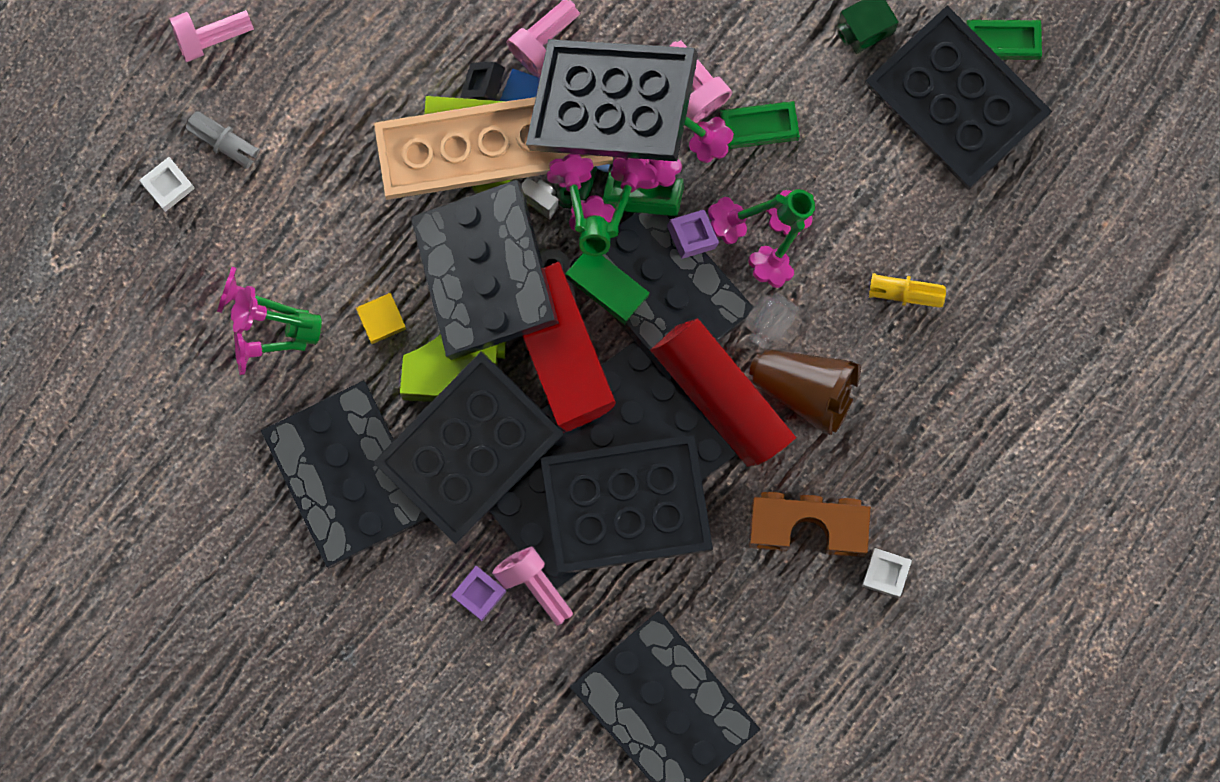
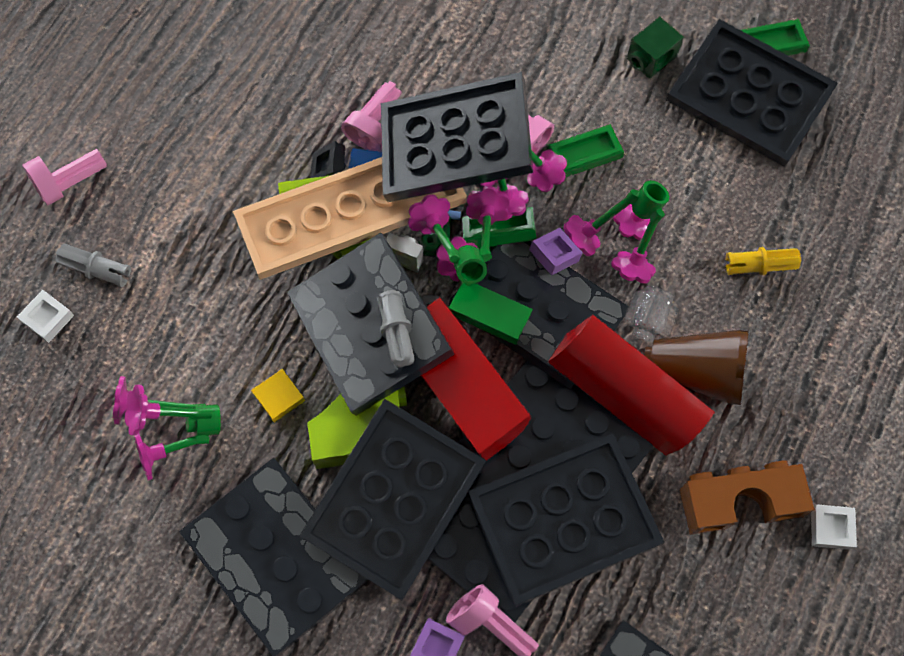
camera: 15 degrees left, 10 degrees down
none -> light grey axle [377,290,414,368]

